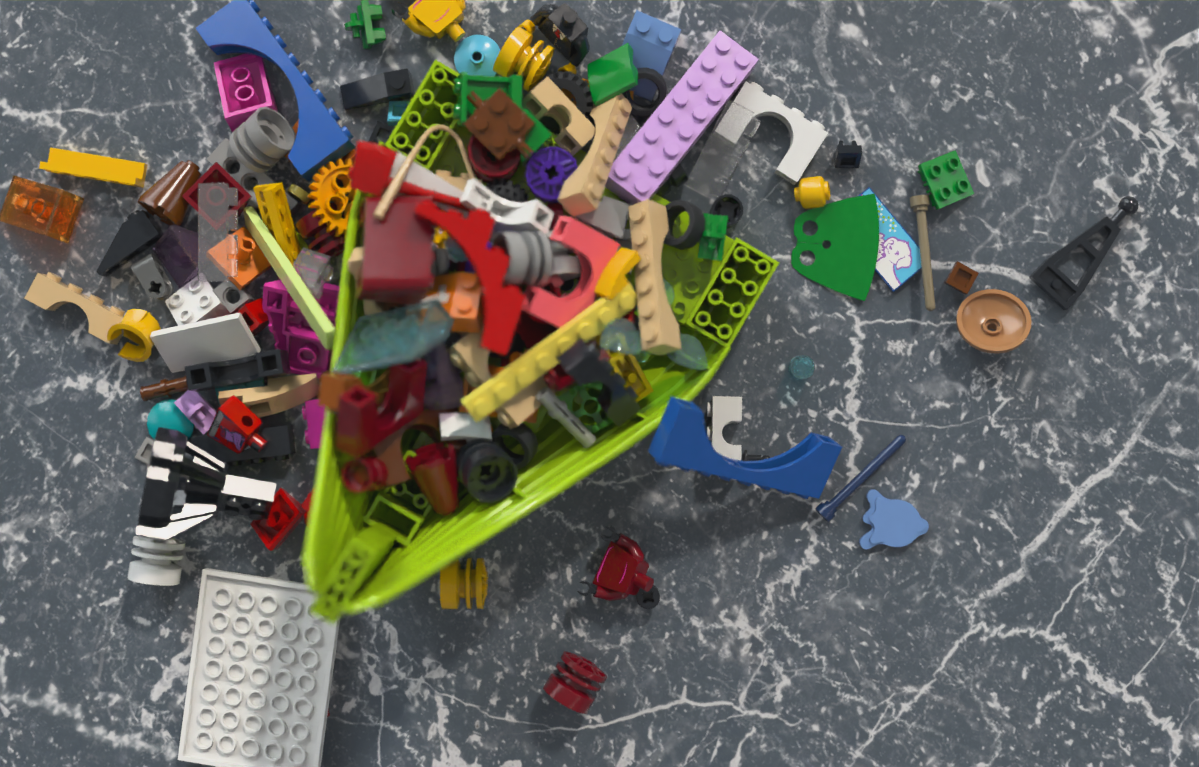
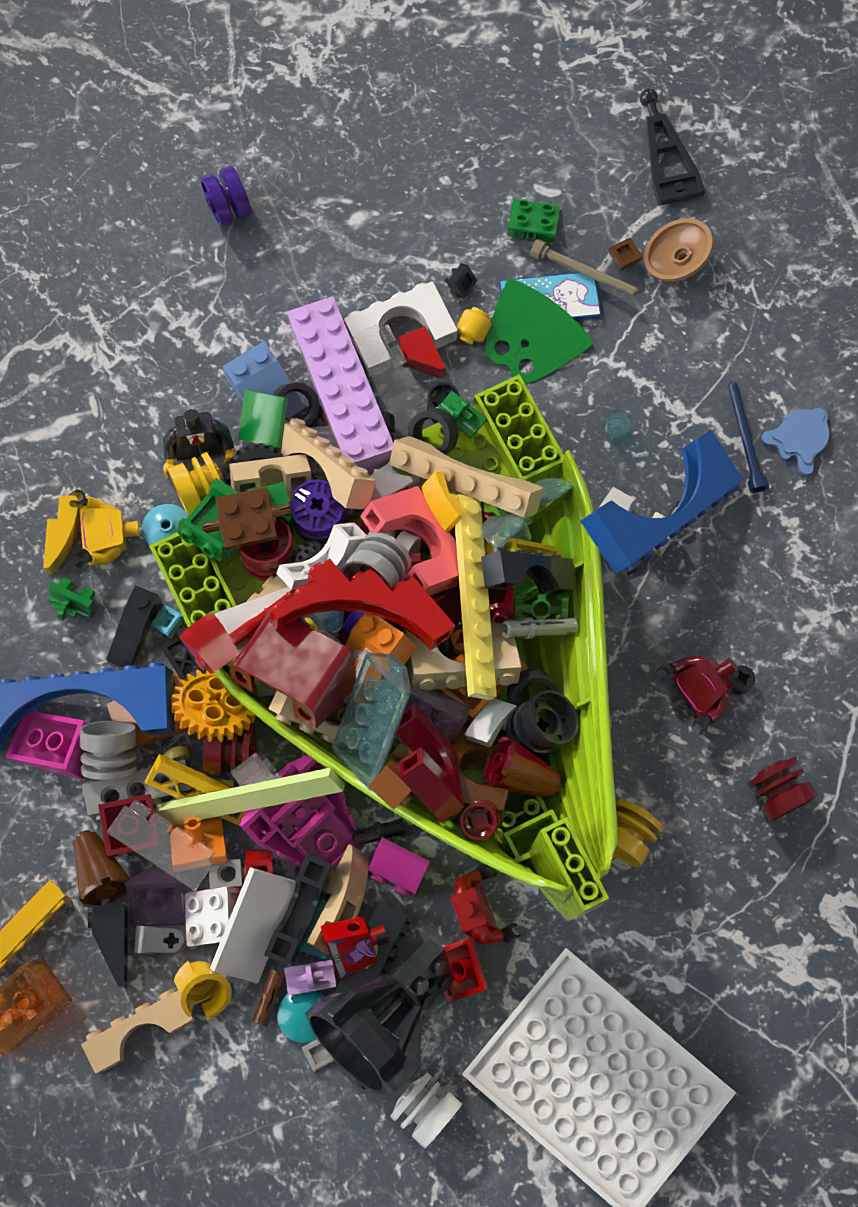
camera: 60 degrees left, 15 degrees down
tan piece [373,125,484,220] -> none
none -> red slope [396,326,445,379]

